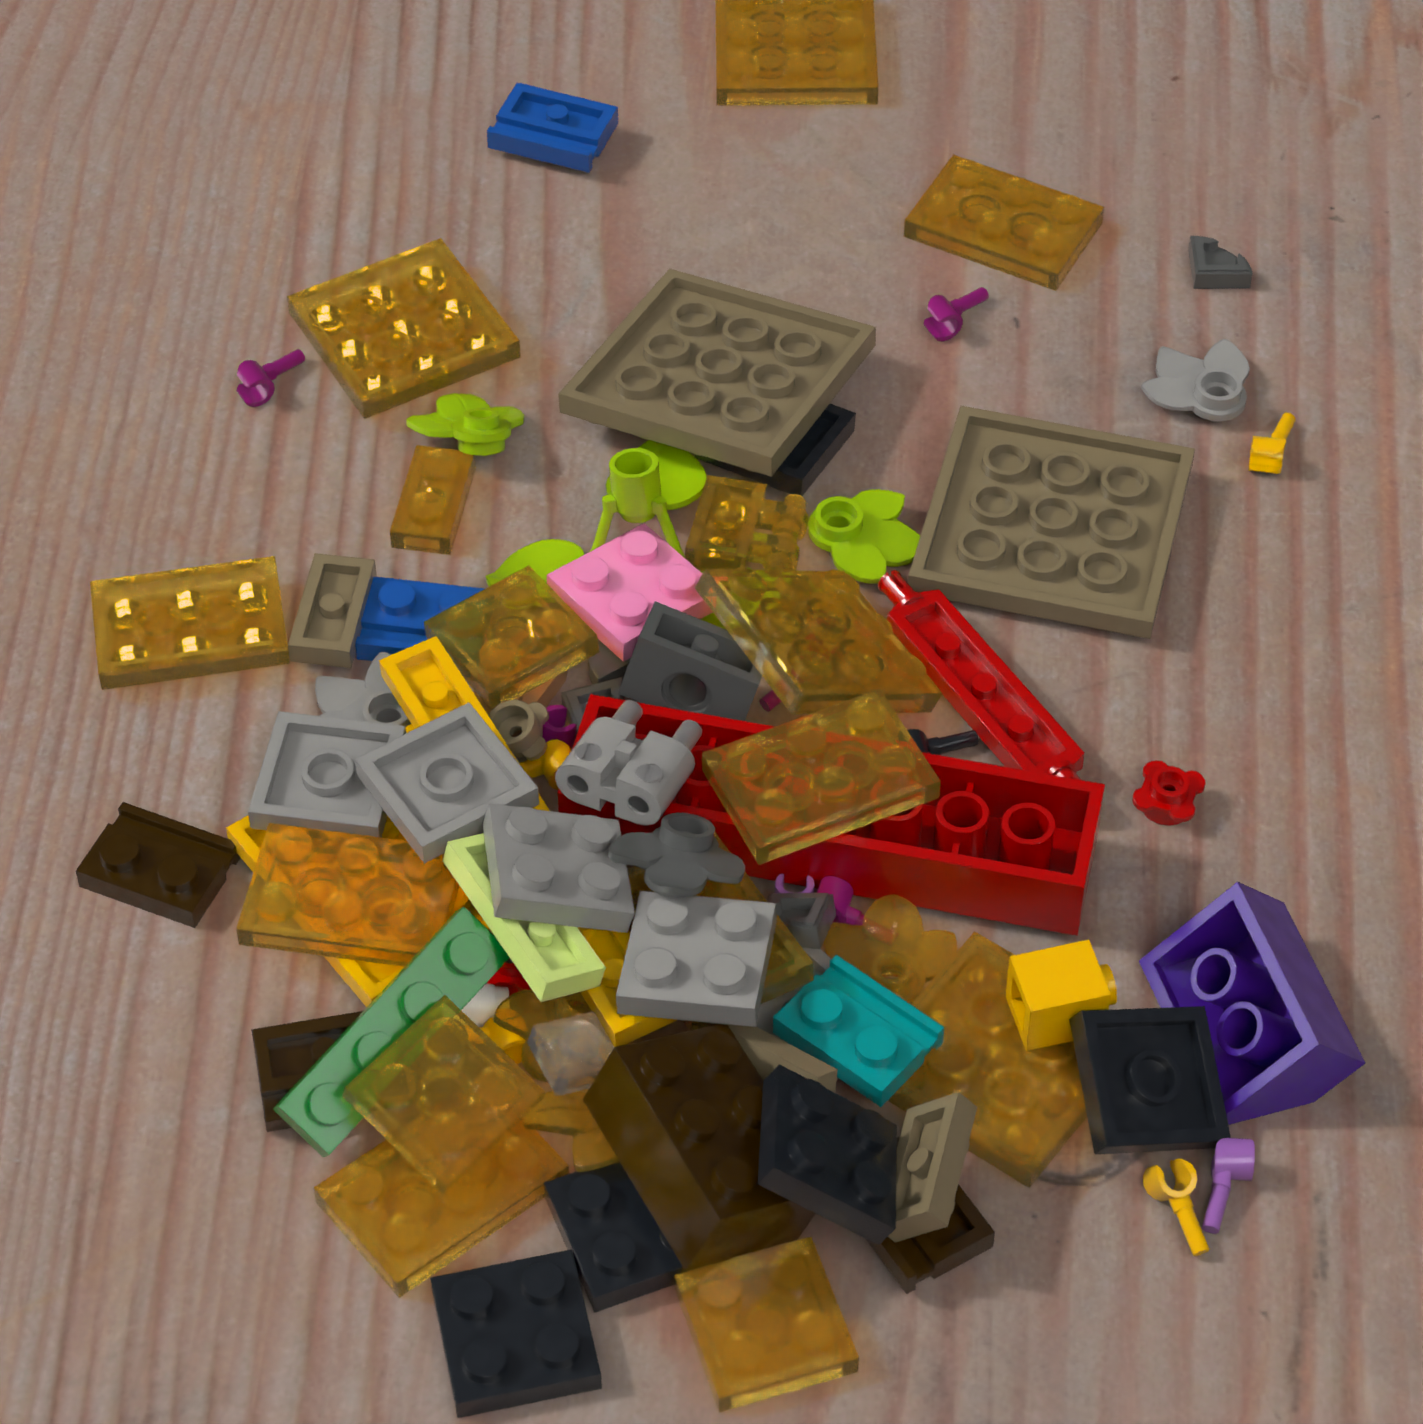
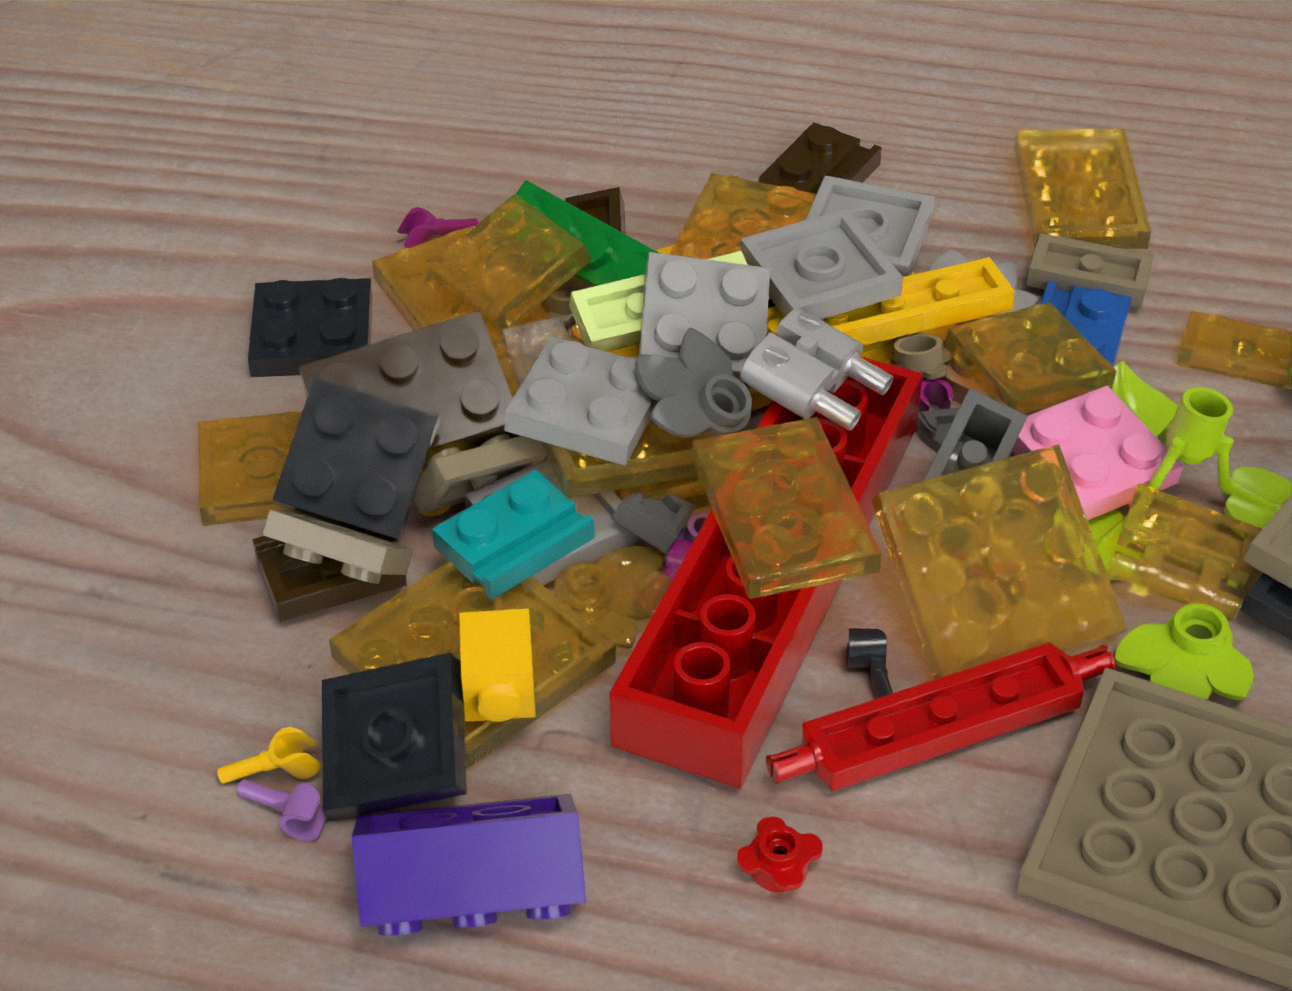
camera: 100 degrees right, 5 degrees down
none -> magenta hand [397,207,479,252]

